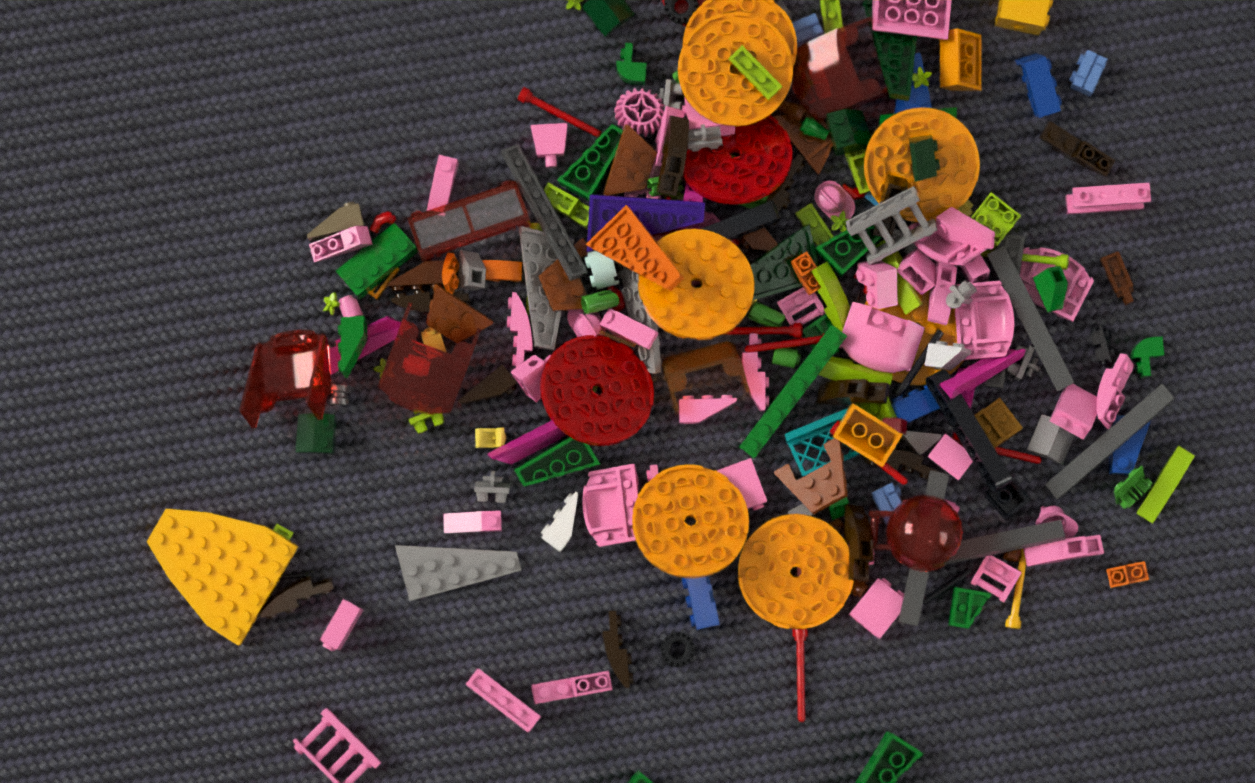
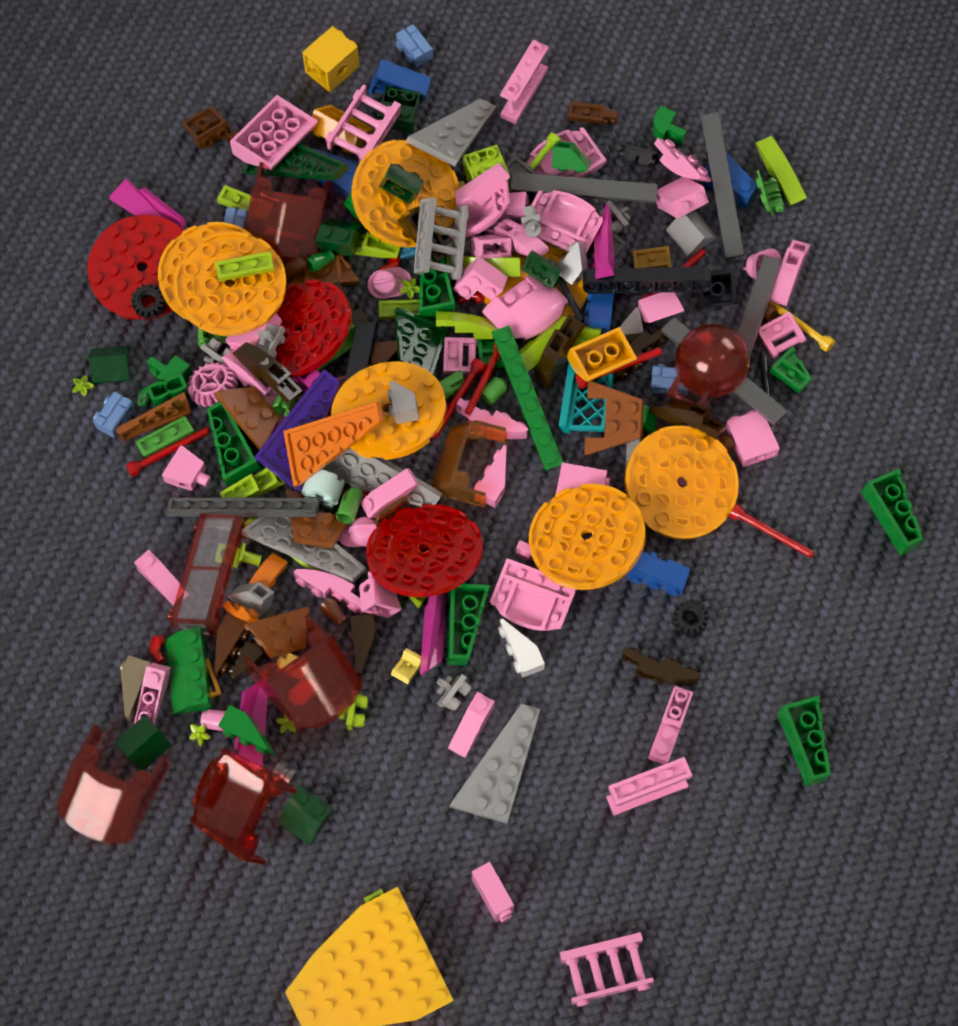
camera: 55 degrees left, 15 degrees down
dark brown slope [260,575,334,619] -> none
orange slope [791,251,821,296] -> none
dark red slope [882,418,907,435] -> none
lime plant [912,66,932,88] -> none
dark brown slope [1039,121,1116,177] -> none
orange slope [1106,561,1149,588] -> none
none -> clear red windscreen [56,724,170,844]
none -> medium blue brick [93,392,135,438]
none -> dark green slope [114,716,171,772]
none -> dark orange wing [116,392,192,442]
none -> bright green tile [136,415,195,459]
none -> green arm [137,385,150,407]
none -> green brick [147,375,190,408]
none -> lime bracket [216,543,262,568]
none -> reddish brown cone [319,597,347,626]
none -> bright pink fence [326,85,401,163]
none -> dark green slope [377,86,421,134]
none -> light grey slope [387,381,419,424]
none -> light grey wing [406,98,496,166]
none -> dark green bracket [521,250,563,289]

